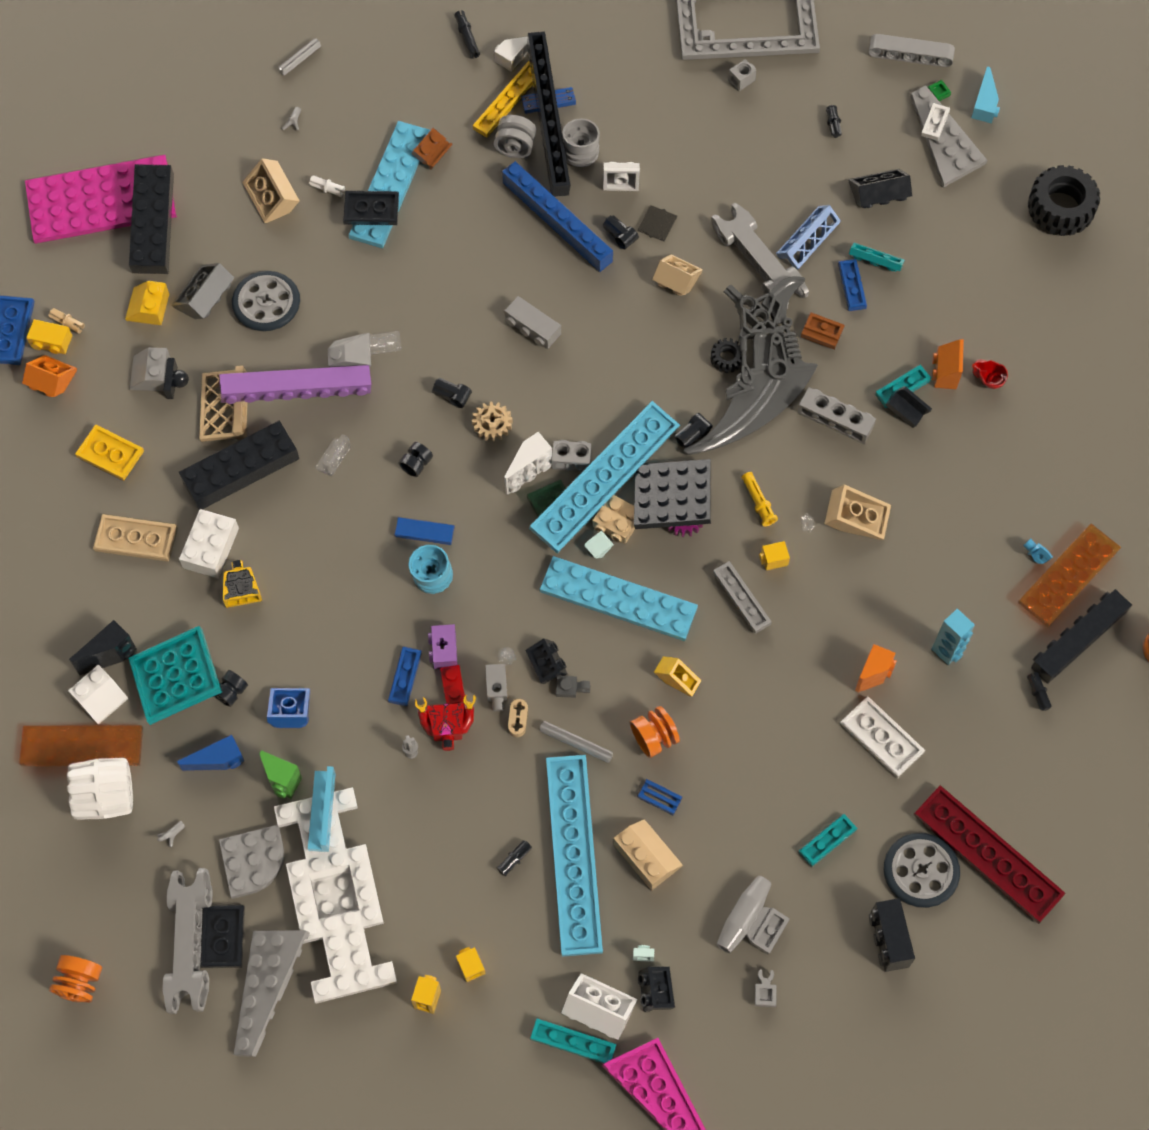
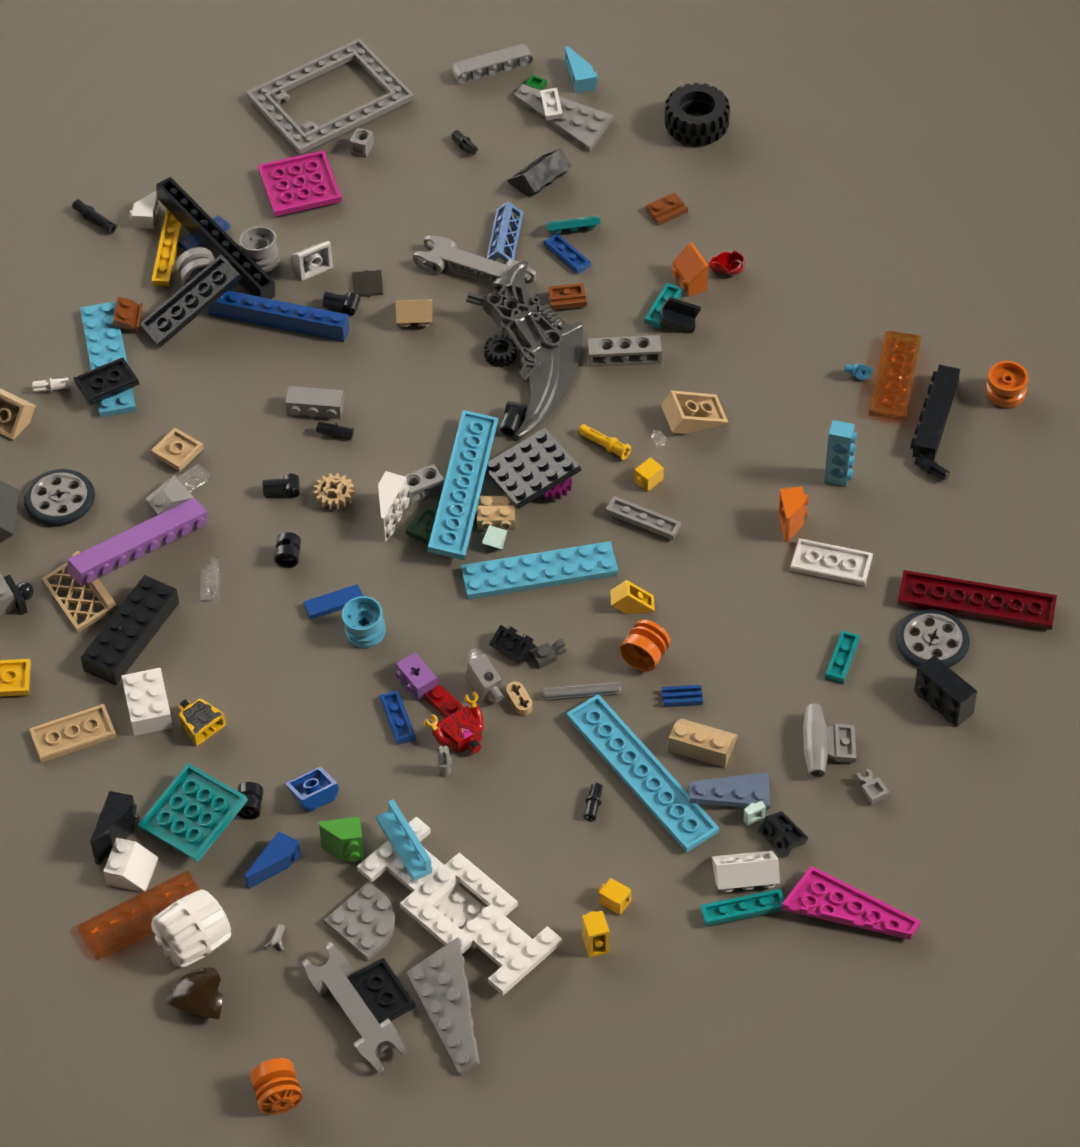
camera: 30 degrees left, 15 degrees down
none -> black plate [140,254,242,348]
none -> tan plate [151,428,204,471]
none -> dark brown brick [166,967,222,1019]
none -> dark pink plate [258,150,342,217]
none -> black axle [316,422,354,439]
none -> dark orange plate [645,192,688,226]
none -> sand blue wing [689,772,771,810]

